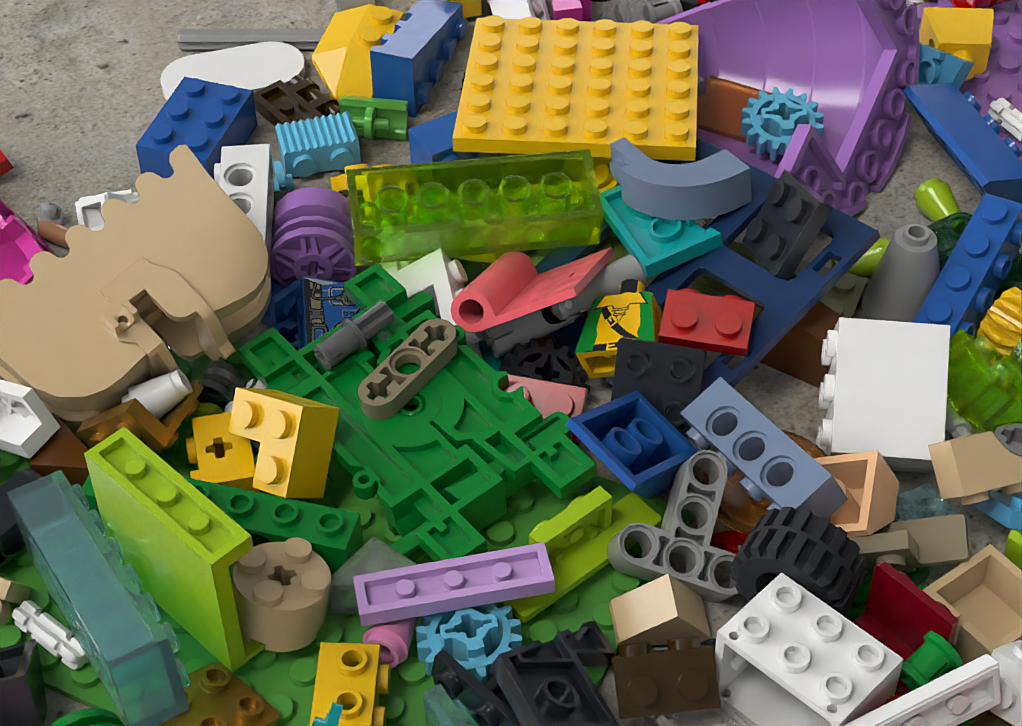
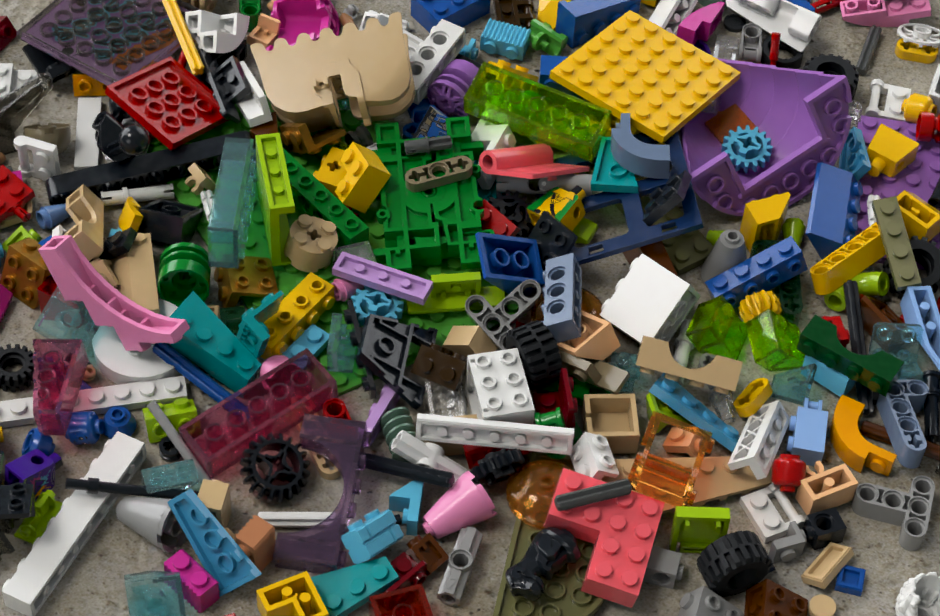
camera: 30 degrees right, 5 degrees up
white cone [121,369,193,420] -> none
red bracket [659,288,755,357] -> none
none -> yellow slope [739,192,791,255]

